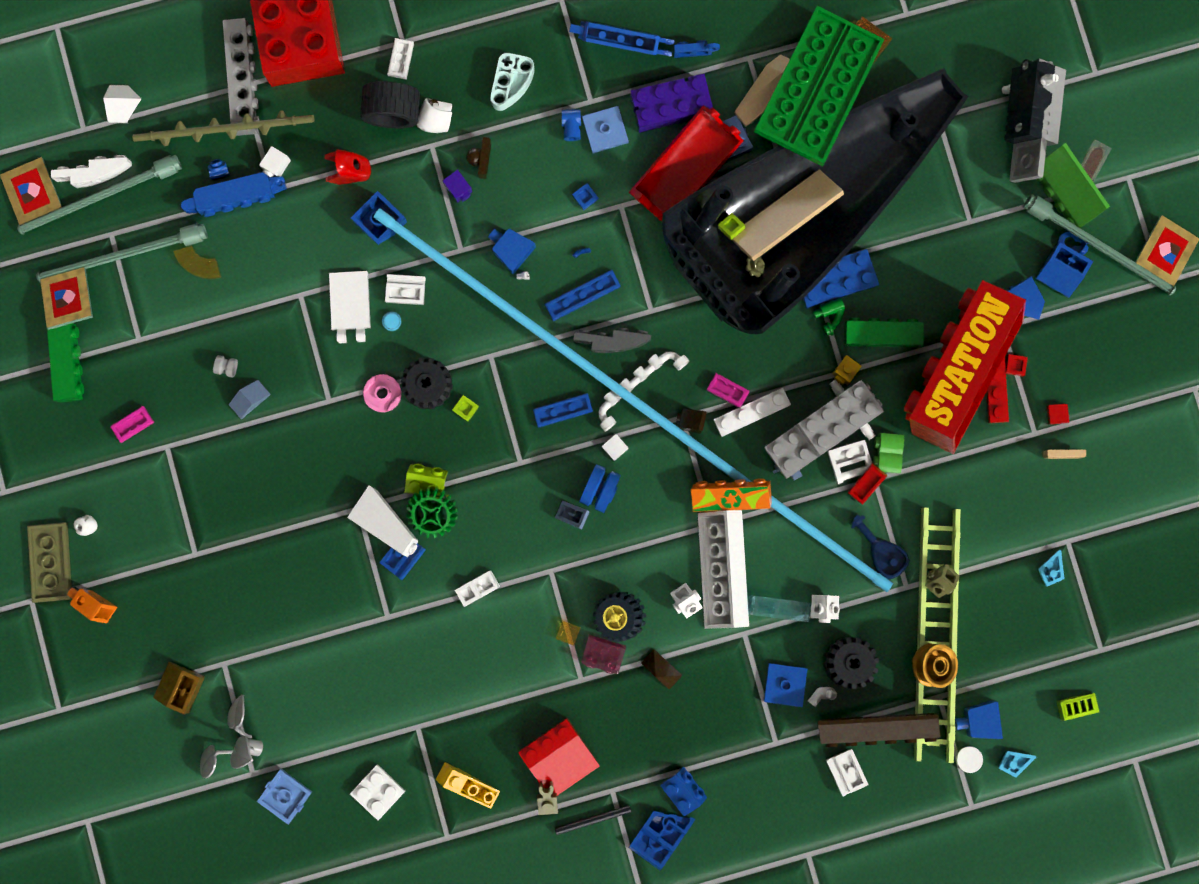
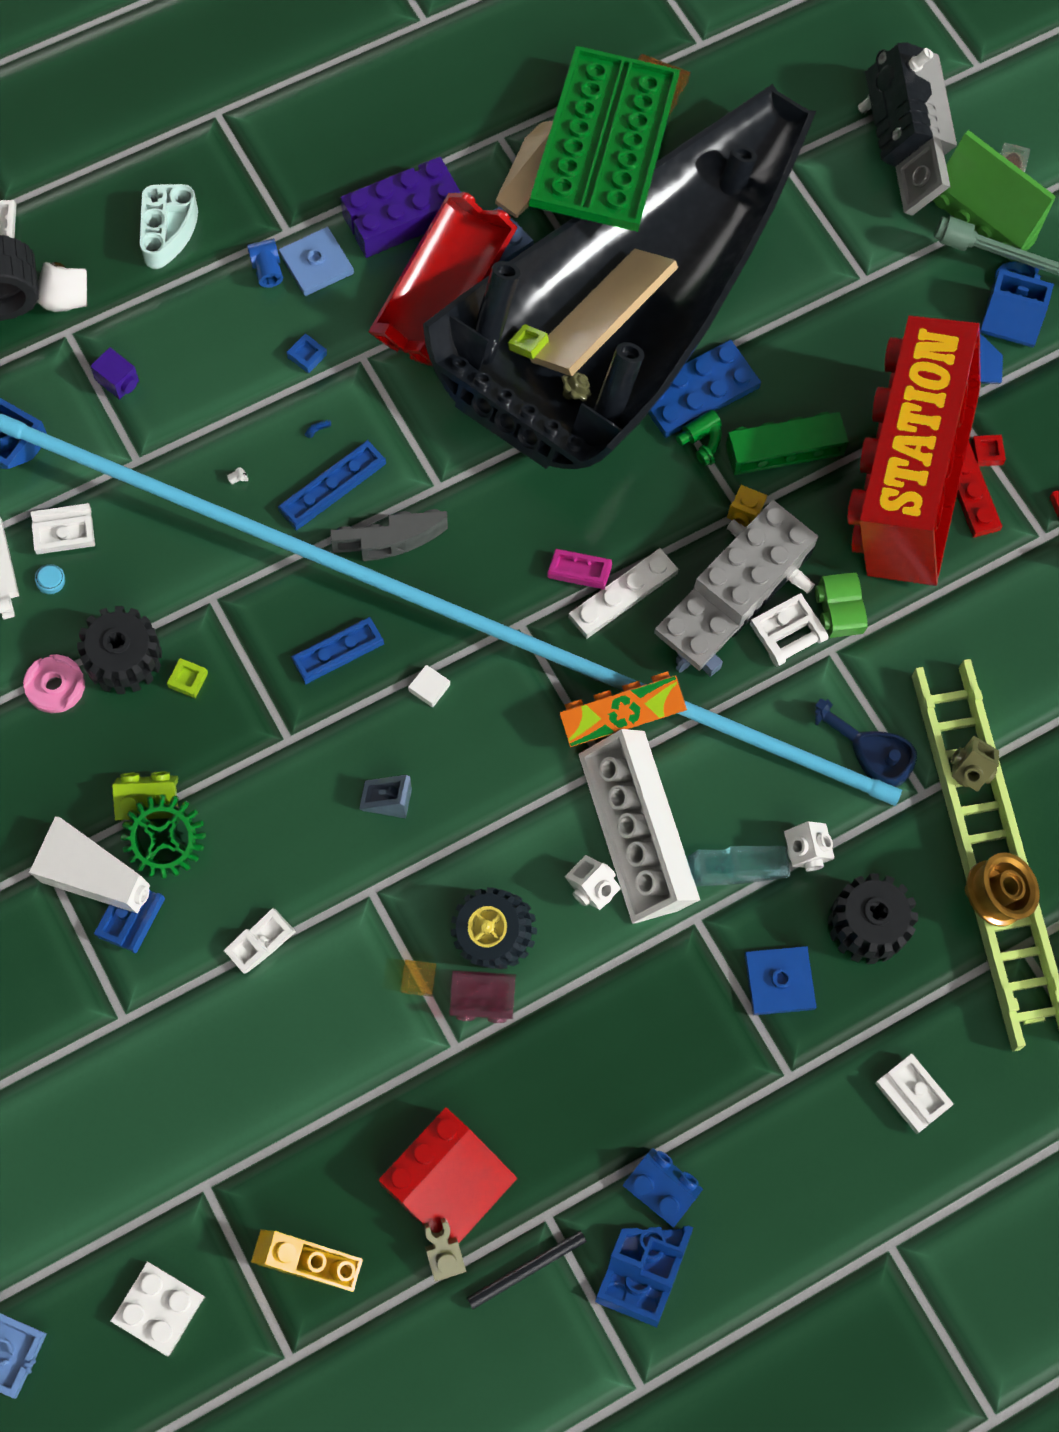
camera: 15 degrees left, 15 degrees down
dark brown tile [466,137,491,179] -> none
blue torso [488,229,536,275] -> none
blue hinge [569,21,674,56] -> none
blue wheel [579,464,621,513] -> none
white bar [598,352,689,432] -> none
dark brown slope [641,649,682,690] -> none
blue hinge [673,40,720,58] -> none
dark brown slope [676,409,707,434] -> none
white arm [808,687,837,707] -> none
dark brown slope [818,713,940,747] -> none
red tile [848,463,887,505] -> none

